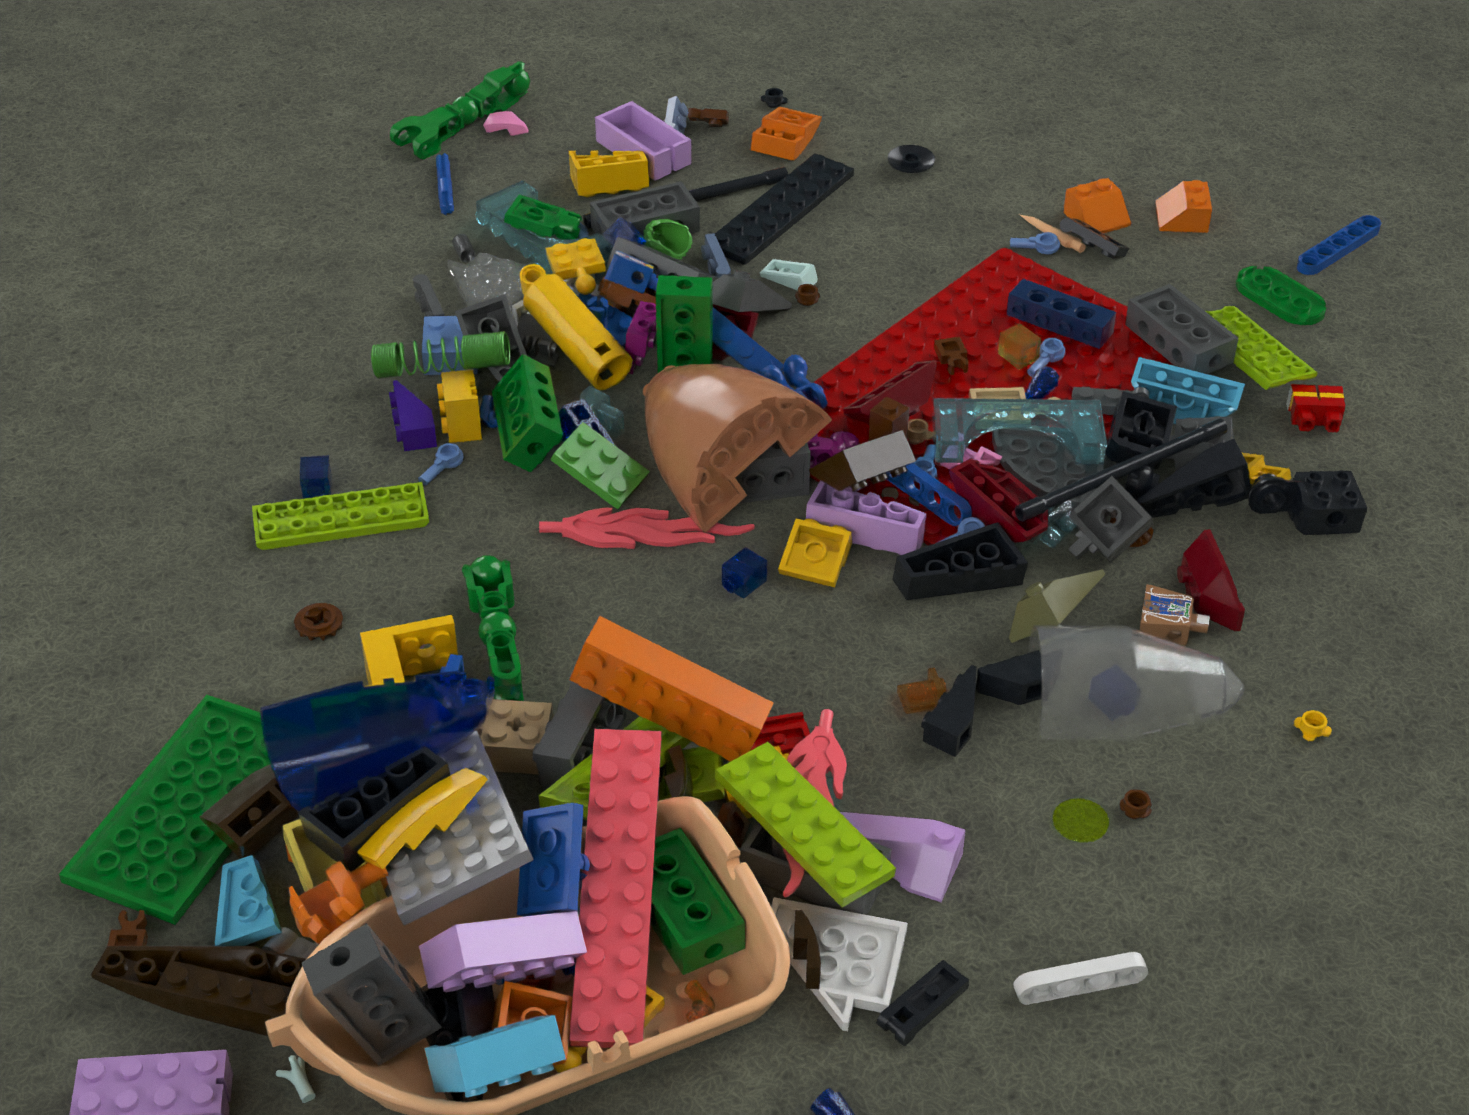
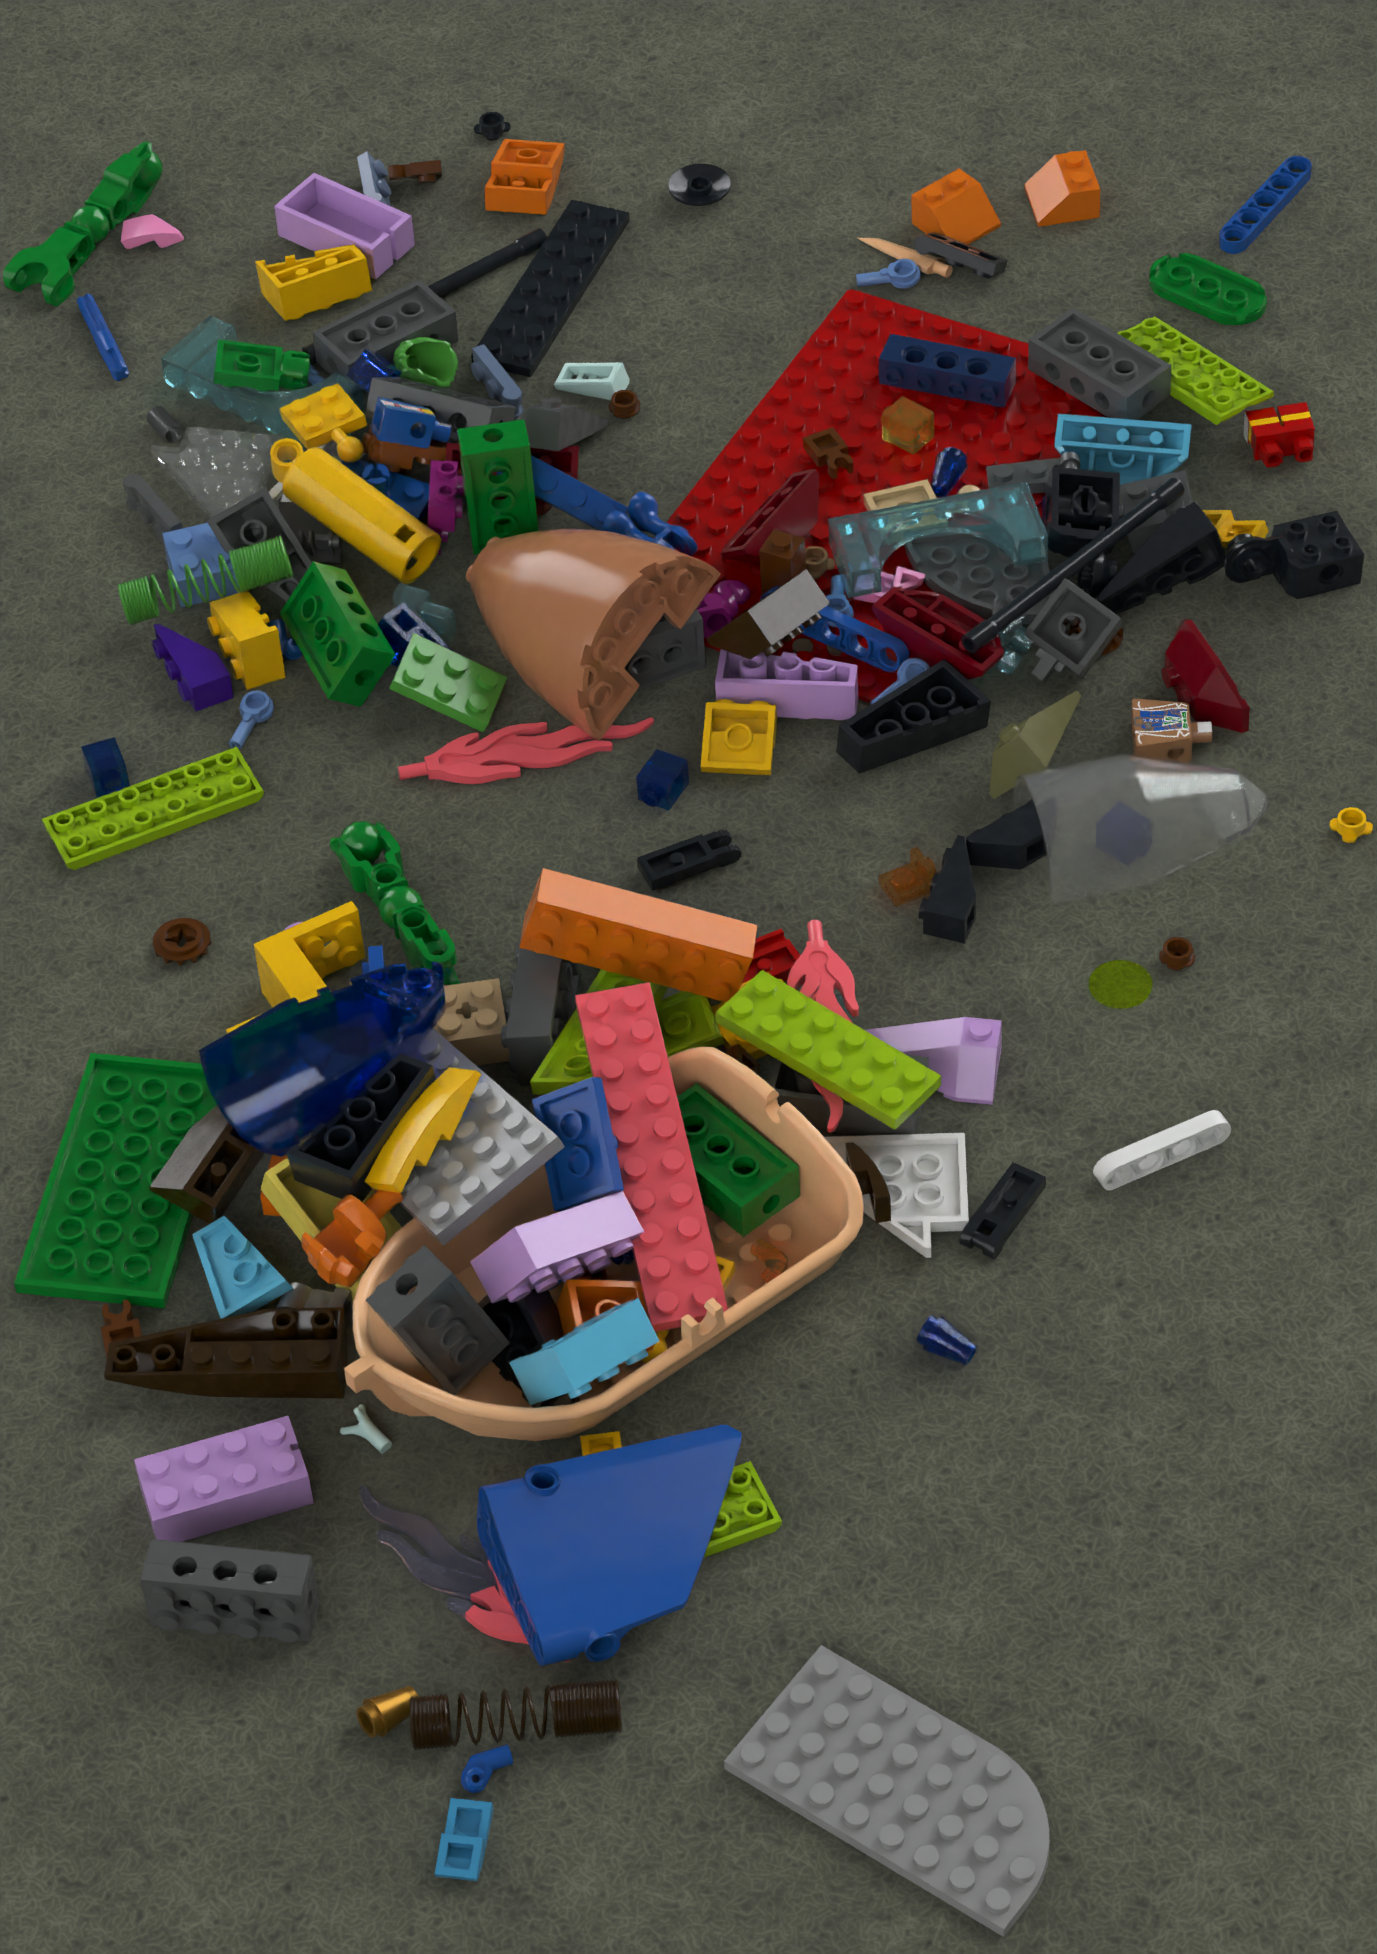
camera: 10 degrees left, 5 degrees up
dark brown slope [664,745,693,798] -> none
medium blue plate [1027,338,1065,377] -> none
none -> black hinge [637,829,742,891]

